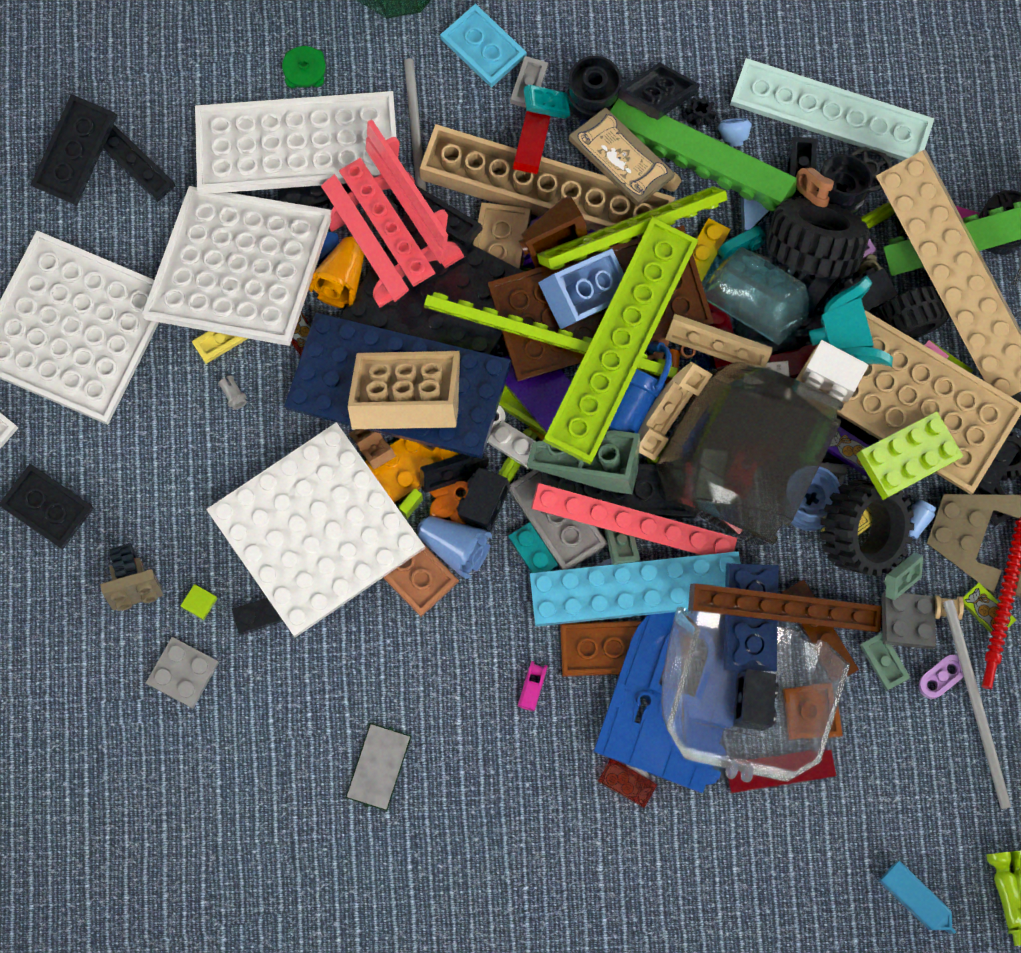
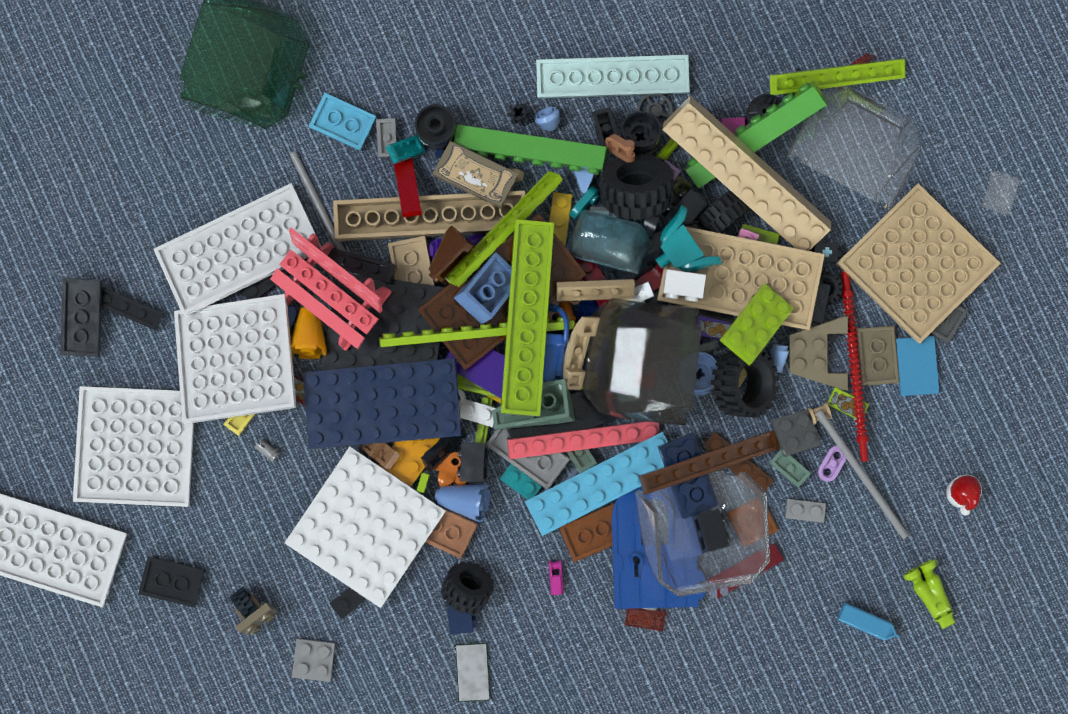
camera: 15 degrees left, 10 degrees up
lime tile [181,584,218,621] -> none
green piece [282,46,326,88] -> none
tan slope [348,351,460,429] -> none
black plate [617,62,700,120] -> none
sand green plate [884,552,923,600] -> none
none -> black tyre [441,561,494,614]
none -> dark blue brick [447,605,477,635]
none -> light grey plate [785,499,826,523]

